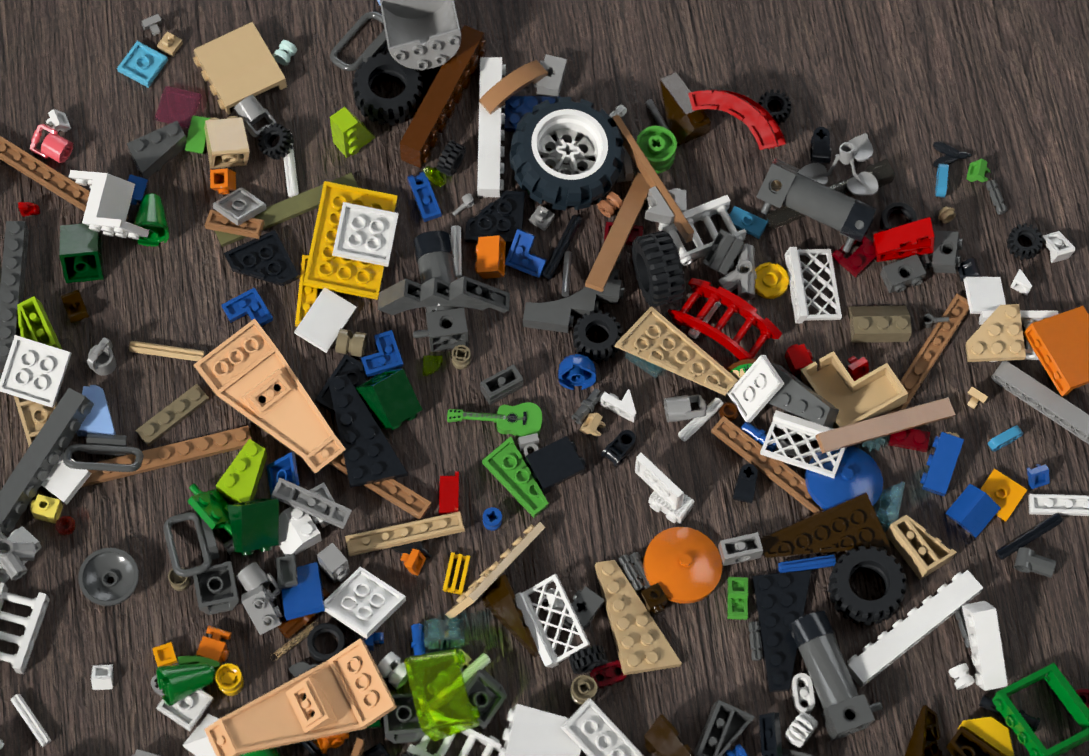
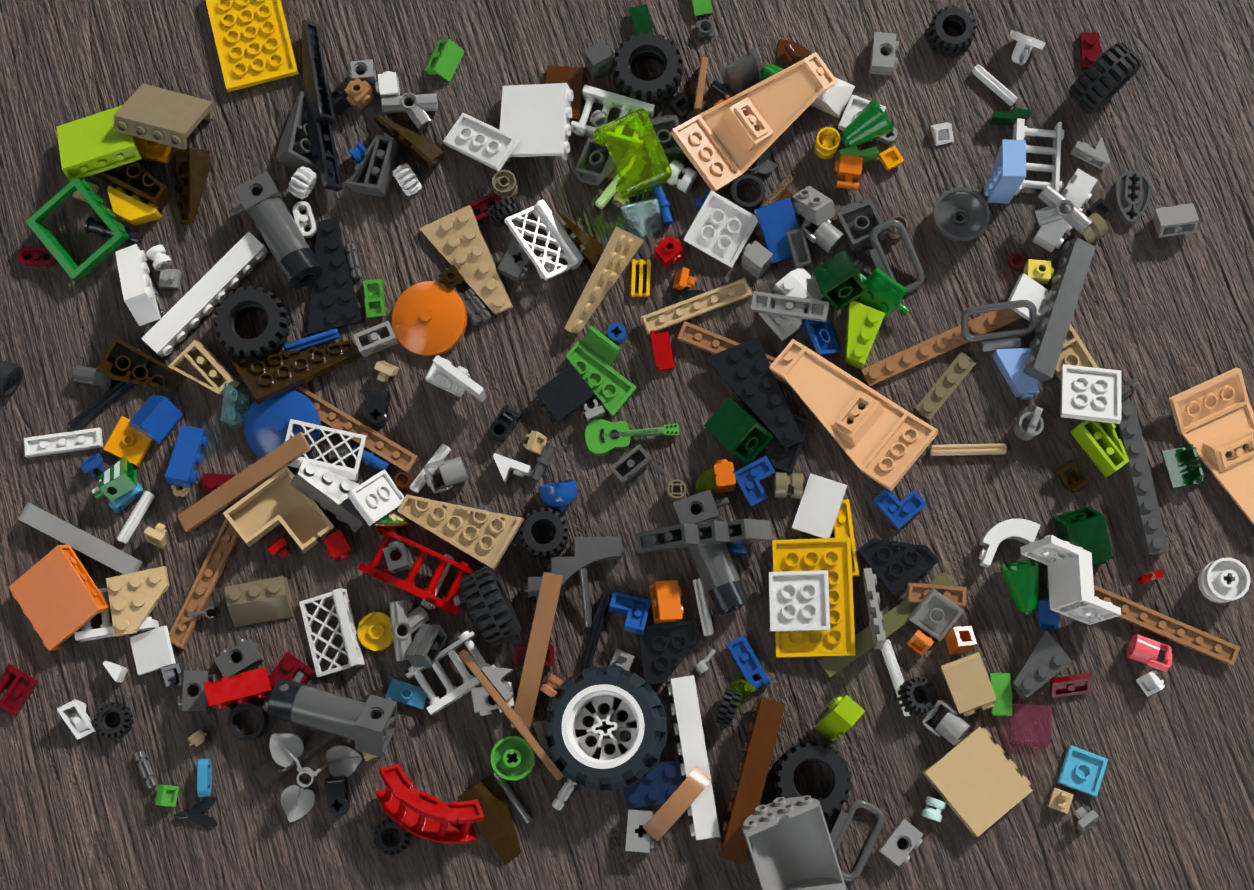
camera: 175 degrees right, 10 degrees up
none -> green torso [92,457,137,501]
none -> dark brown wedge [96,337,184,391]
none -> white axle [117,491,155,544]
none -> light grey tile [158,268,181,290]
none -> tan tile [374,361,399,382]
none -> dark grey brick [383,541,412,574]
none -> white gear [393,163,422,196]
none -> bright green panel [580,326,621,366]
none -> light grey plate [590,110,607,127]
none -> red brick [654,235,683,268]
none -> orange brick [712,459,736,493]
none -> light grey wing [862,568,886,650]
none -> light grey brick [877,818,923,867]
none -> orange tile [906,629,934,656]
none -> white arch [978,519,1040,568]
none -> light blue wedge [984,139,1026,204]
none -> dark green slope [989,107,1032,126]
none -> dark red plate [1049,673,1092,698]

